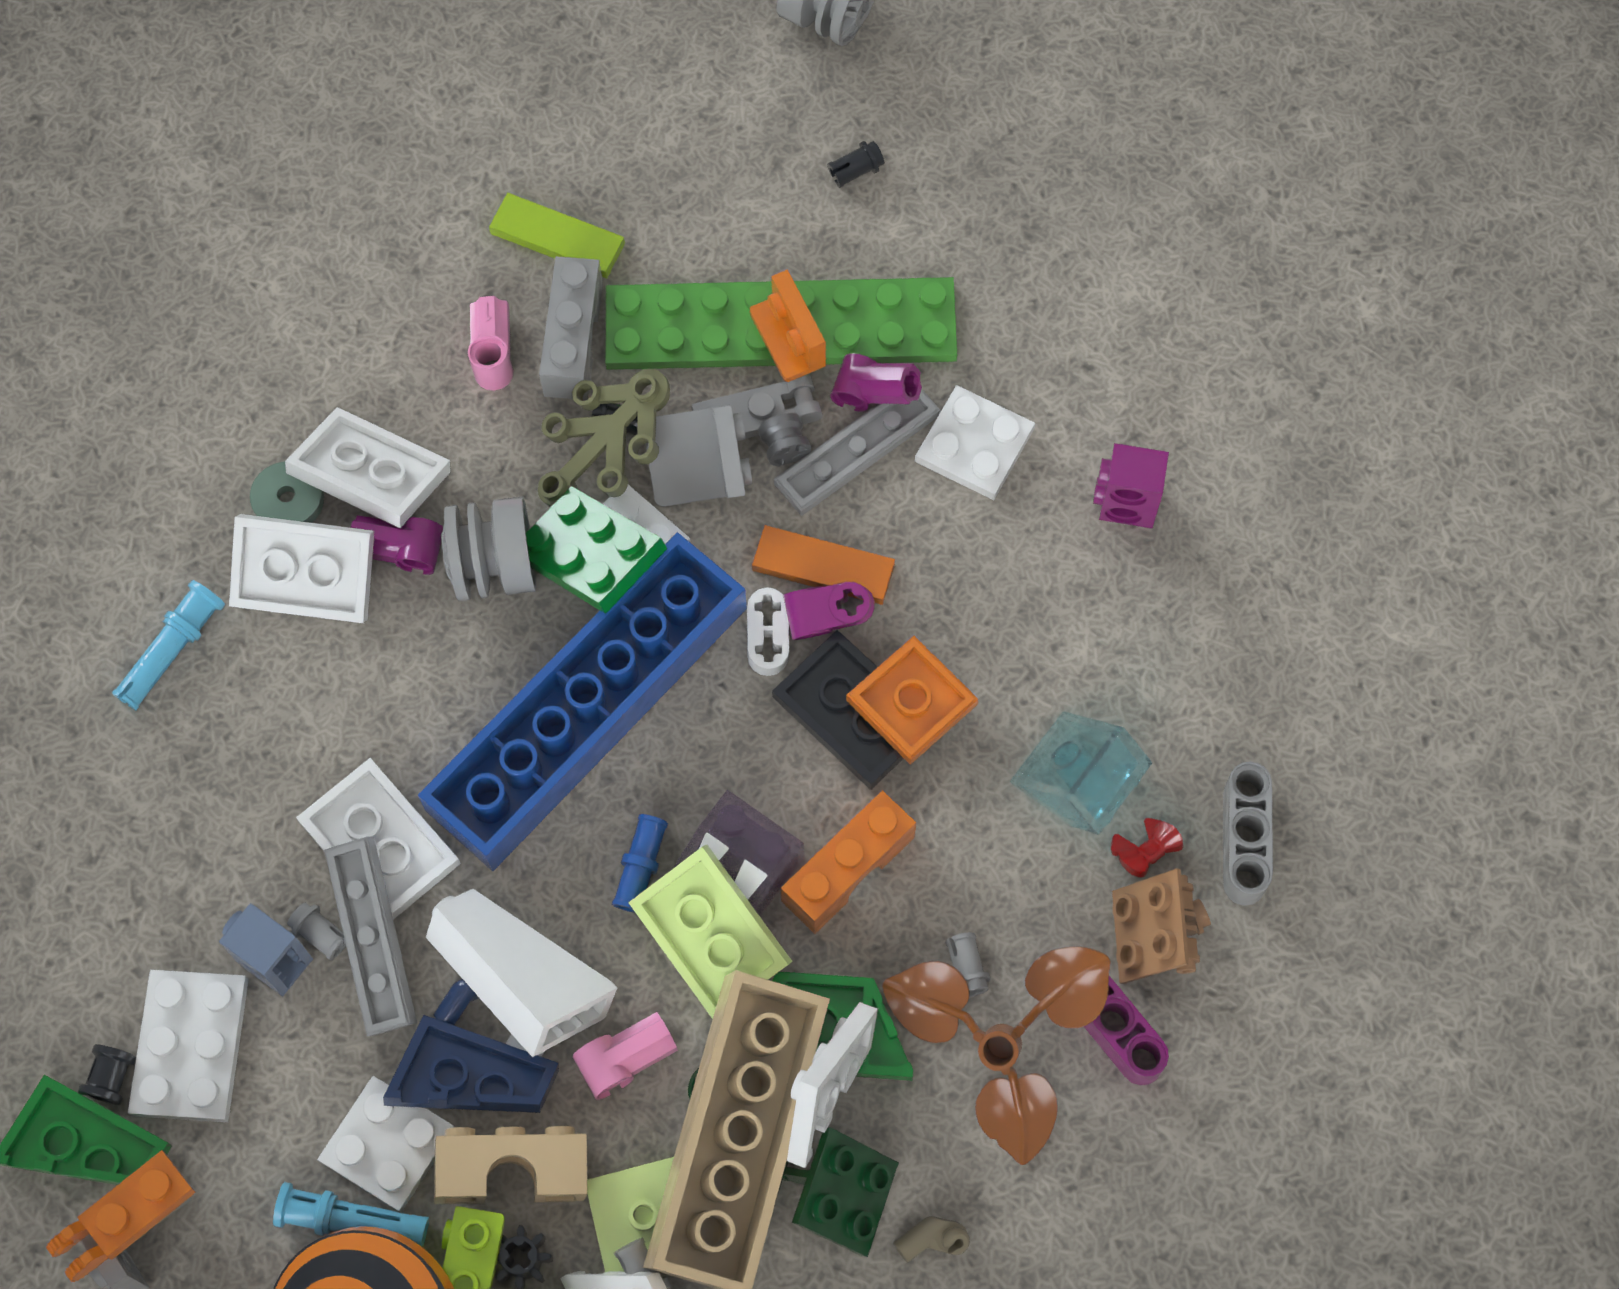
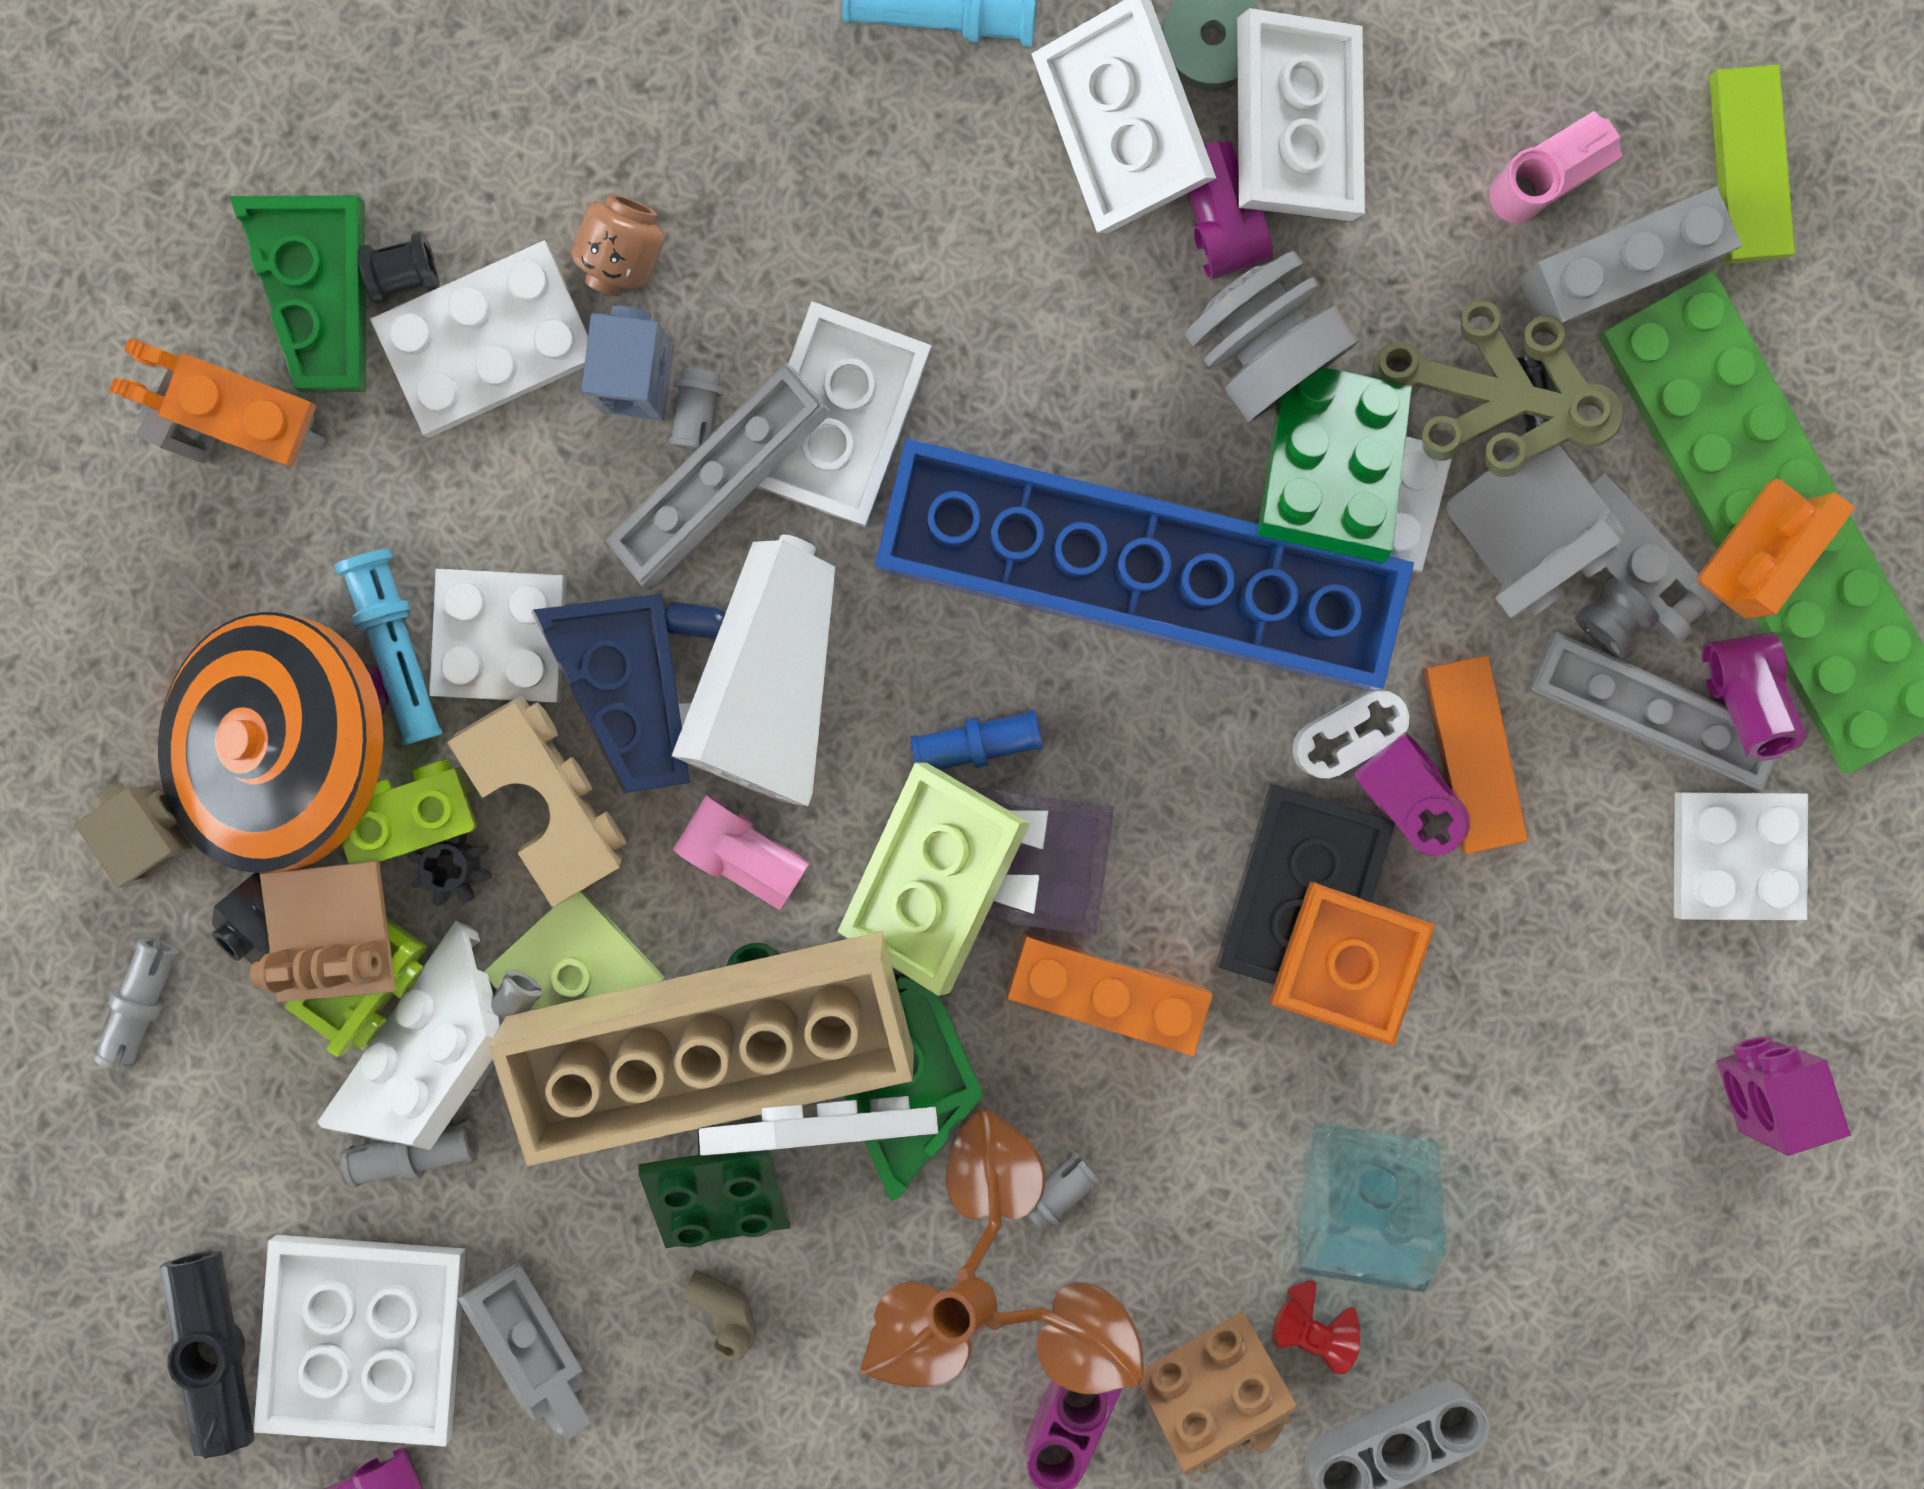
camera: 60 degrees right, 20 degrees up
none -> nougat head [571,194,665,297]

